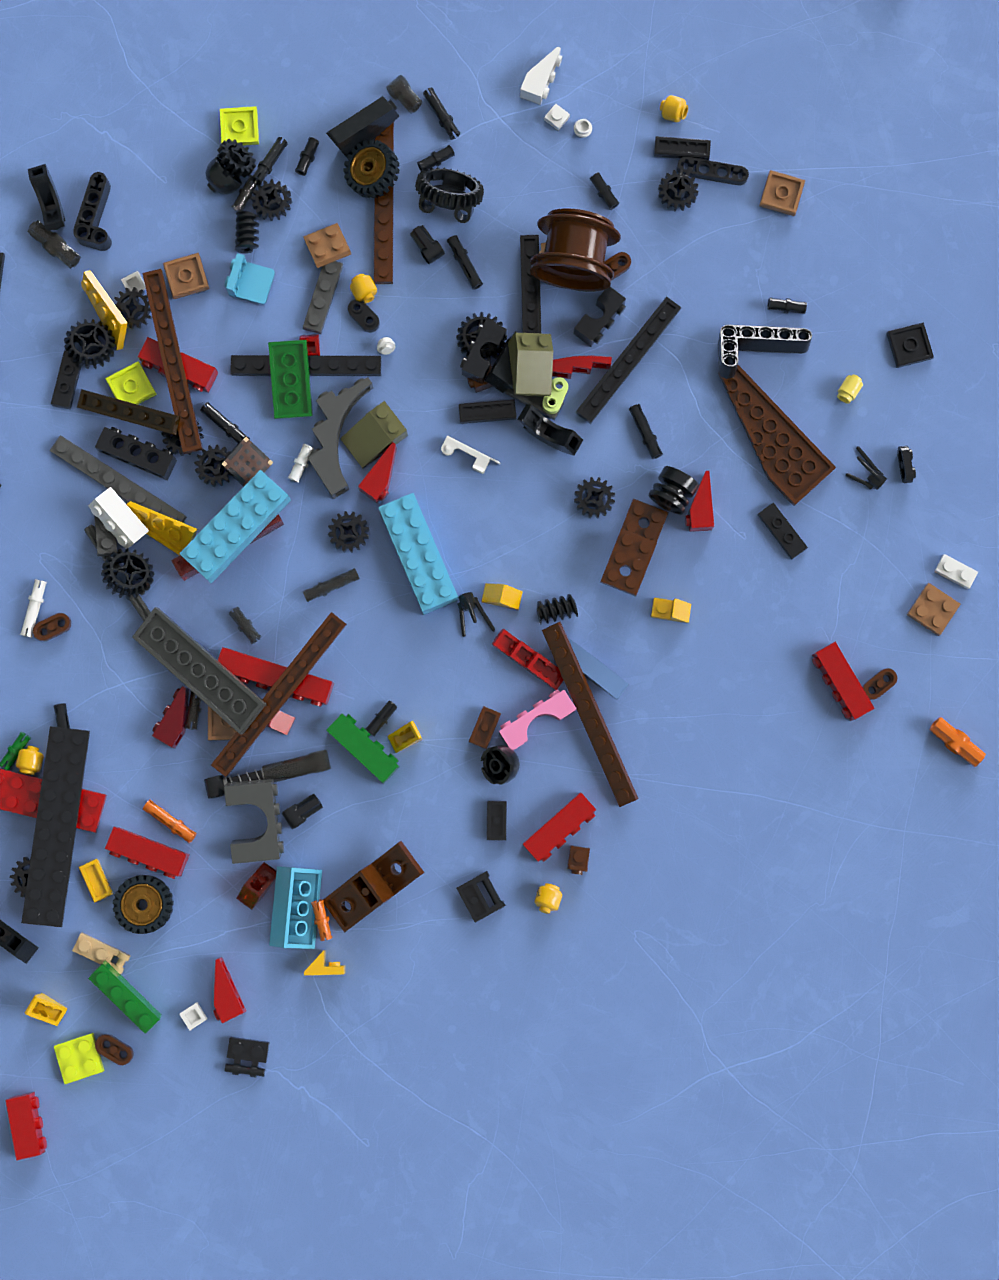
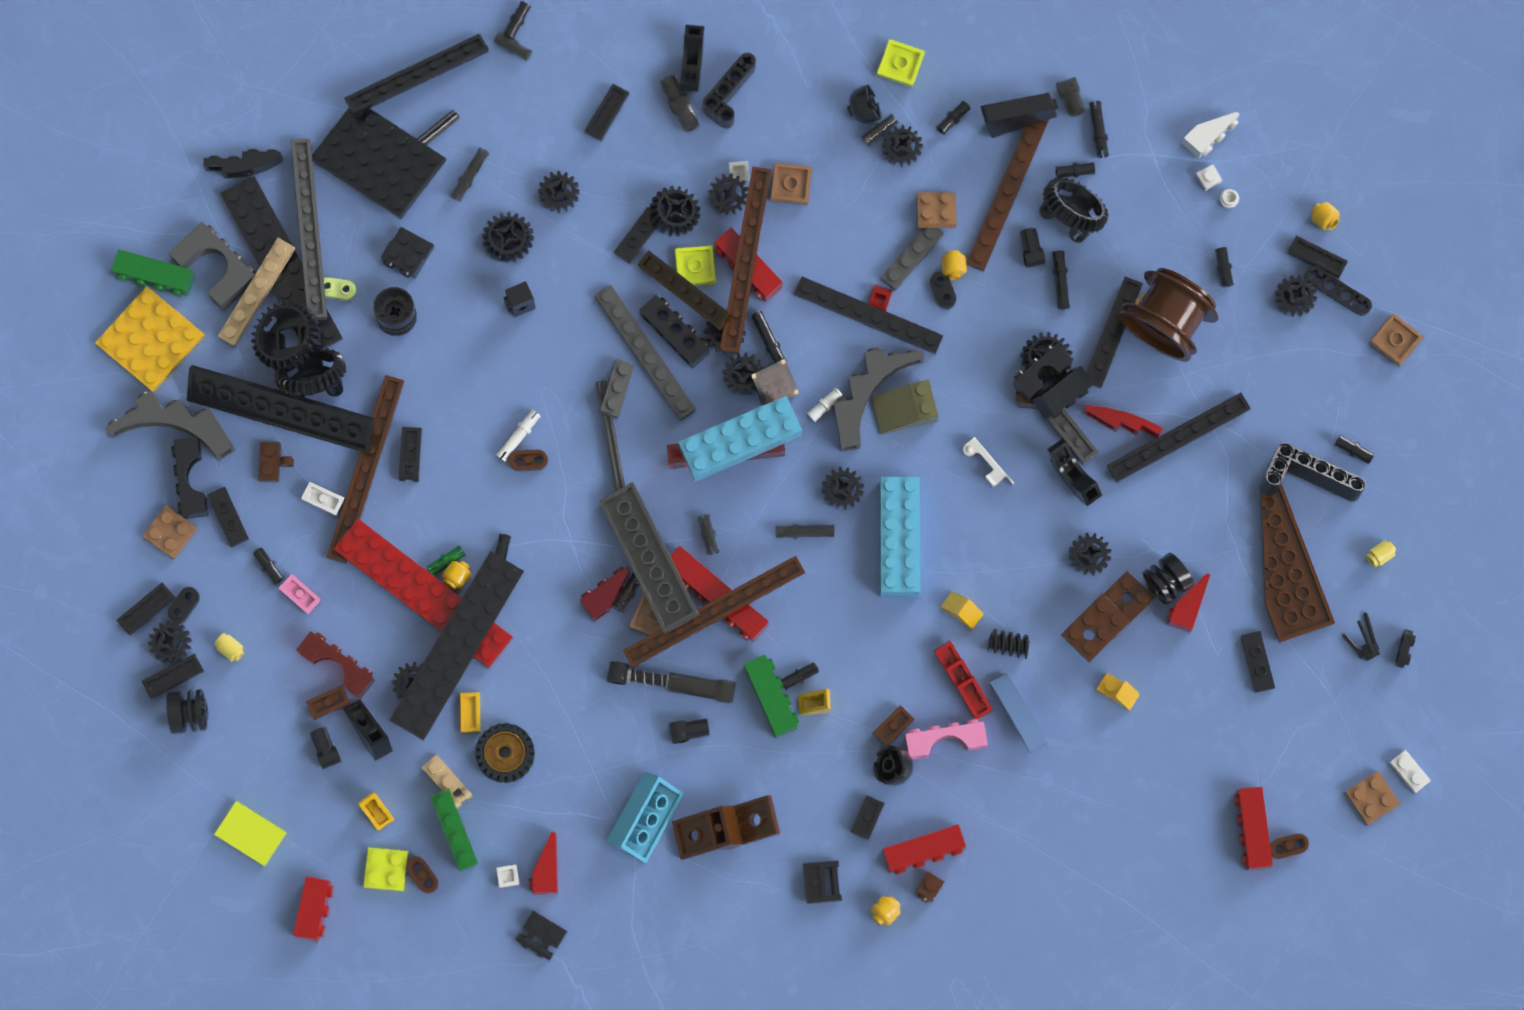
camera: 25 degrees right, 5 degrees down
yellow wing [81,270,127,350] -> none
white brick [88,487,149,549] -> none
black gear [101,548,154,600] -> none
red brick [105,827,190,879] -> none
yellow wing [126,501,198,558] -> none
orange pin [142,800,197,843] -> none
black gear [217,139,256,178] -> none
dark grey arch [224,779,284,864] -> none
medium azure bracket [225,253,275,305] -> none
black piece [235,211,259,254] -> none
clear red slope [236,862,277,910] -> none
black pin [251,137,288,186] -> none
green plate [268,340,313,419] -> none
slope [268,710,295,735] -> none
yellow slope [304,950,345,976] -> none
orange pin [311,899,333,941] -> none
wheel [343,140,400,198] -> none
red slope [358,442,397,504] -> none
white plate [377,337,396,355] -> none
black plant [457,592,495,637] -> none
black plate [459,399,516,424] -> none
slope [508,333,553,396] -> none
yellowish green plate [542,377,568,414] -> none
reddish brown plate [542,622,639,807] -> none
black arch [573,287,626,347] -> none
reddish brown plate [604,252,631,281] -> none
black pin [629,404,663,459] -> none
black tile [886,322,934,368] -> none
orange piece [929,717,986,767] -> none

